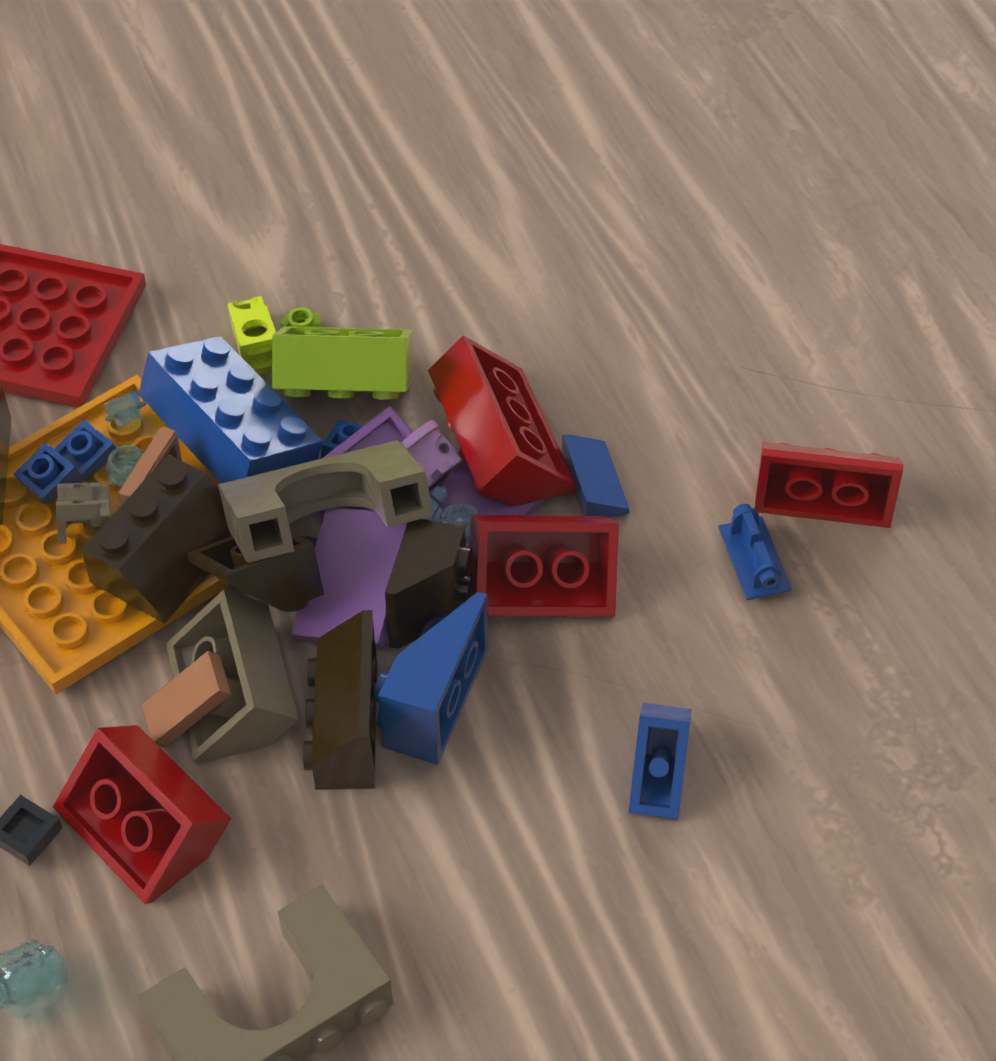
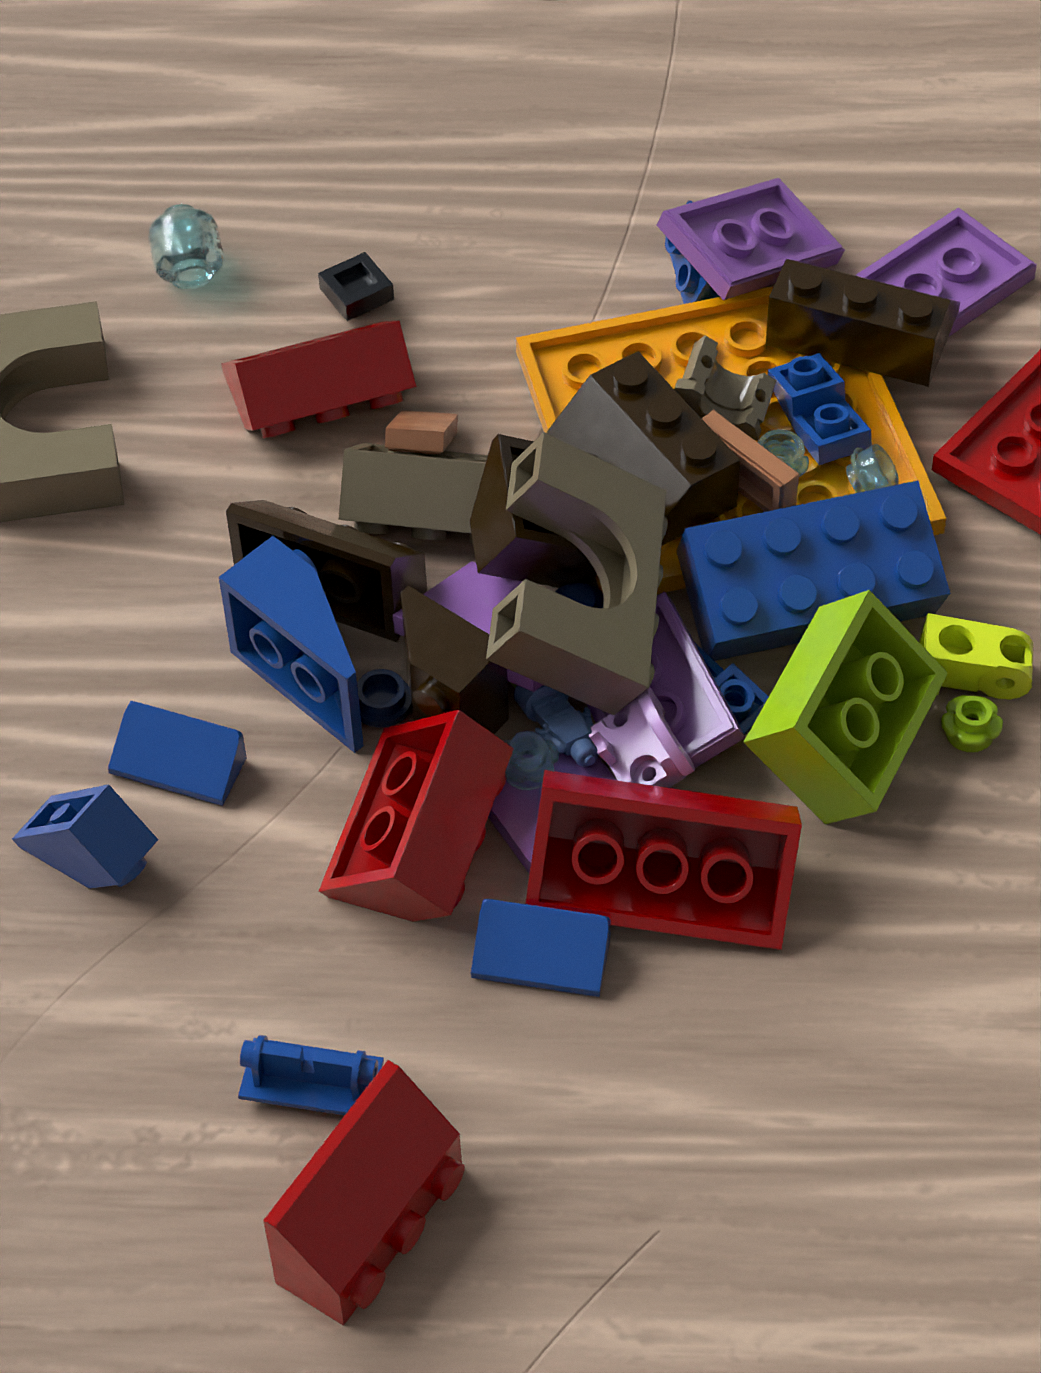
camera: 115 degrees right, 0 degrees up
none -> blue slope [108,701,247,806]

